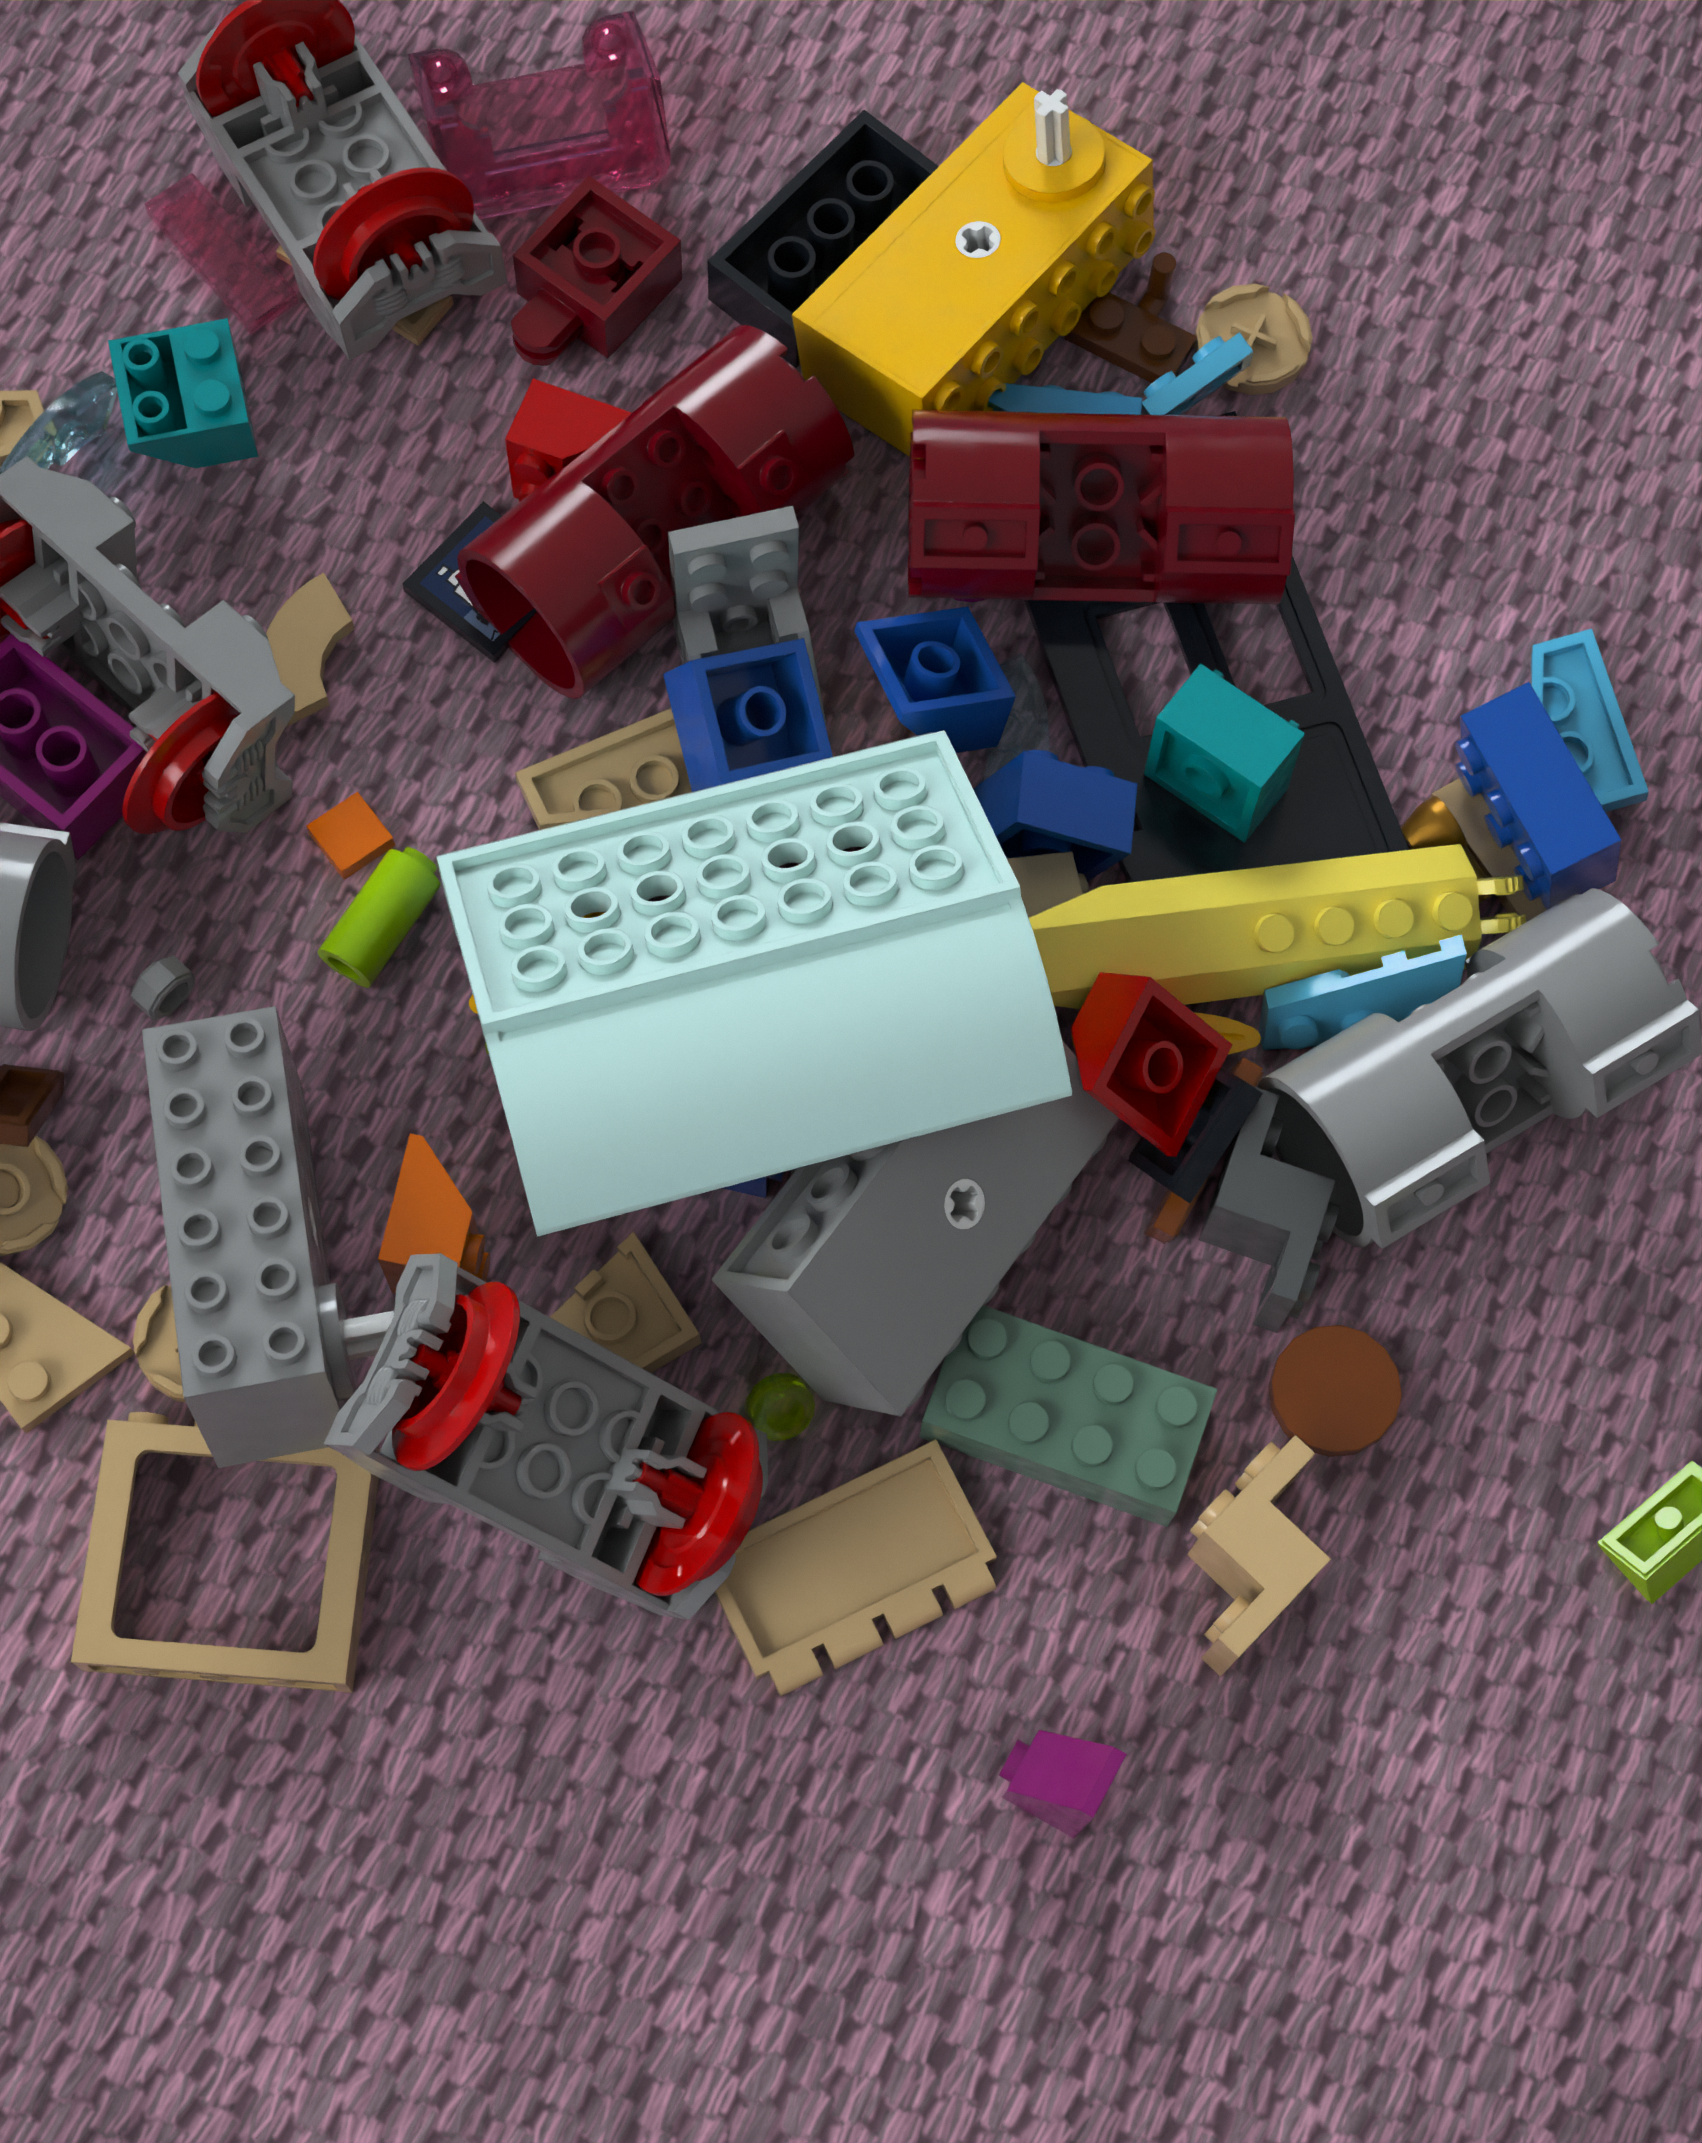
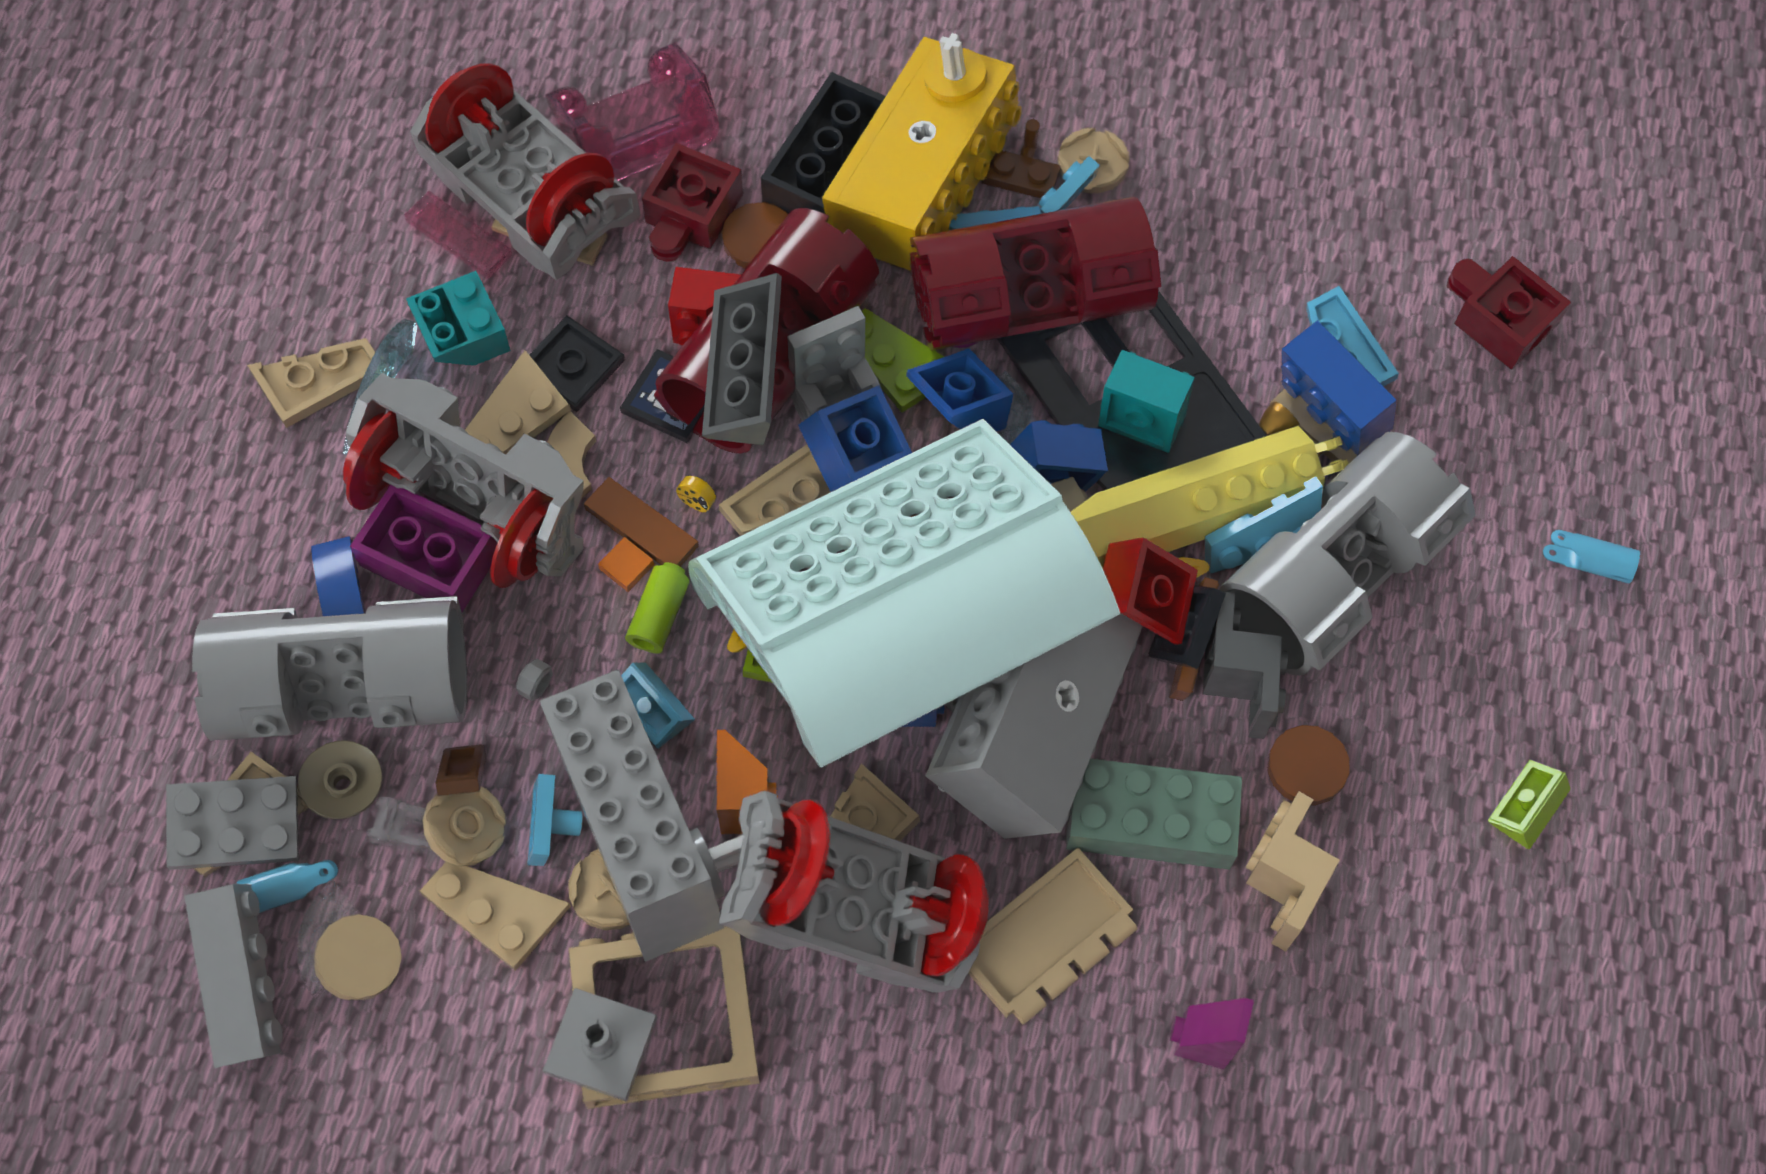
camera: 10 degrees left, 5 degrees down
clear neon green tile [744,1373,815,1441] -> none
none -> tan wing [465,350,571,454]
none -> medium azure tile [527,774,582,866]
none -> black tile [529,315,625,412]
none -> light grey tile [543,988,658,1101]
none -> dark orange tile [584,477,699,567]
none -> medium azure slope [621,662,695,748]
none -> yellow tile [676,476,716,512]
none -> dark grey slope [702,273,782,445]
none -> dark orange tile [722,202,787,269]
none -> lime wing [861,308,944,413]

